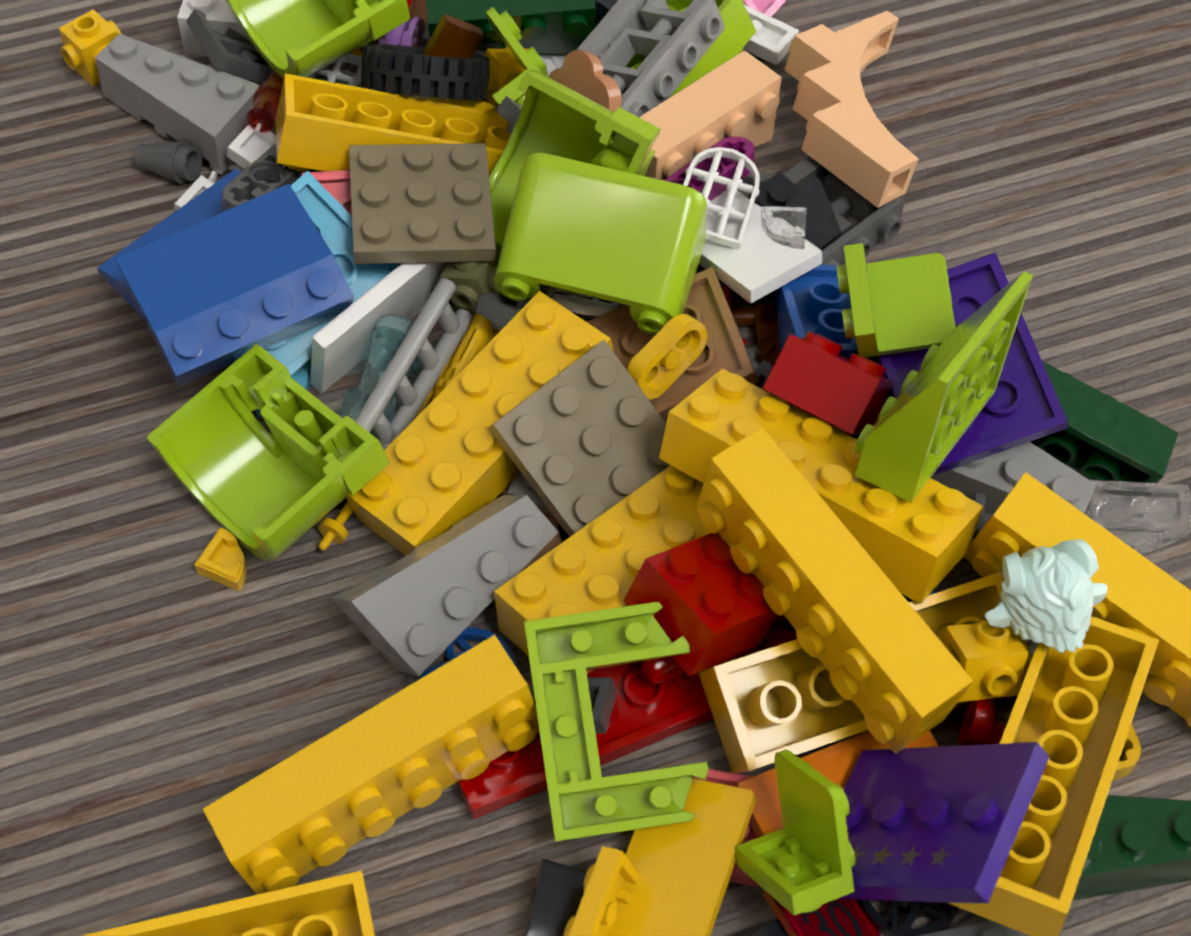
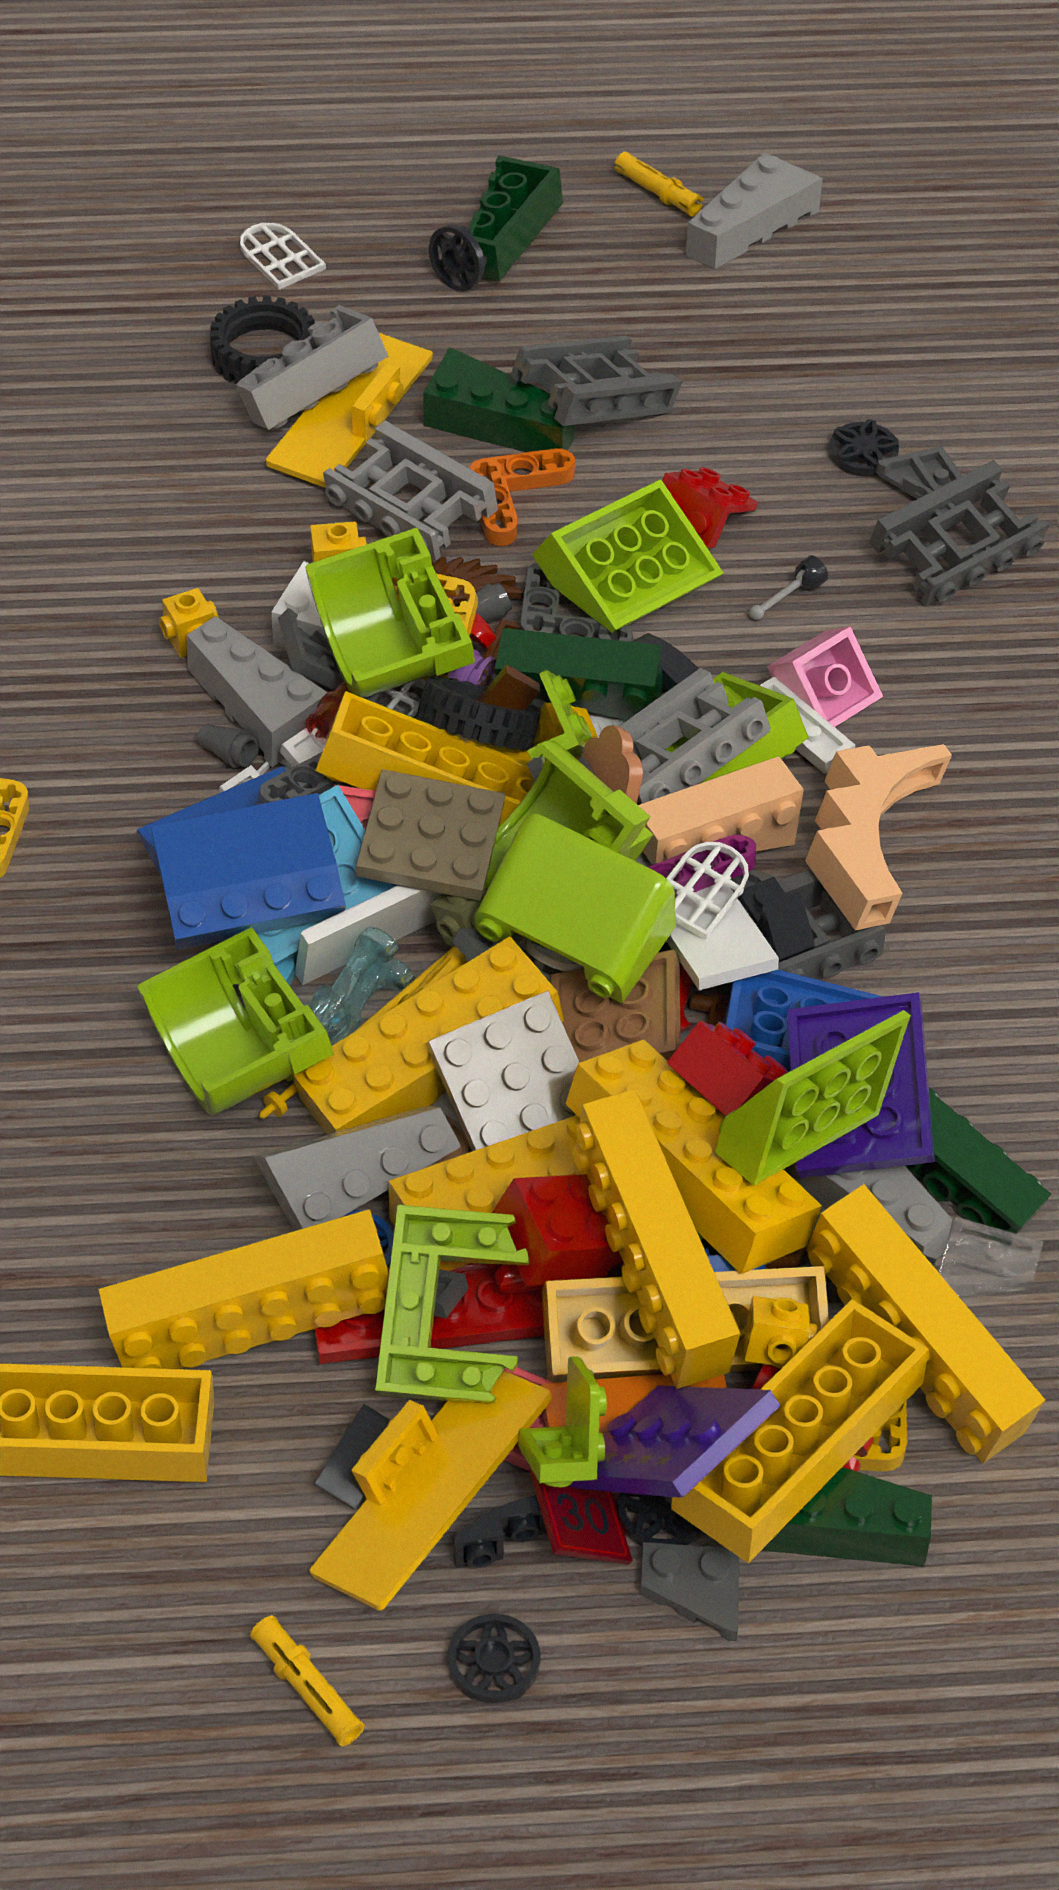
camera: 15 degrees right, 5 degrees down
yellow tile [194,527,247,592] -> none
light grey bar [355,278,473,450] -> none
yellow plate [627,314,708,400] -> none
clear tile [761,206,807,249] -> none
lime bracket [836,243,956,357] -> none
light aqua hair [984,539,1107,653] -> none

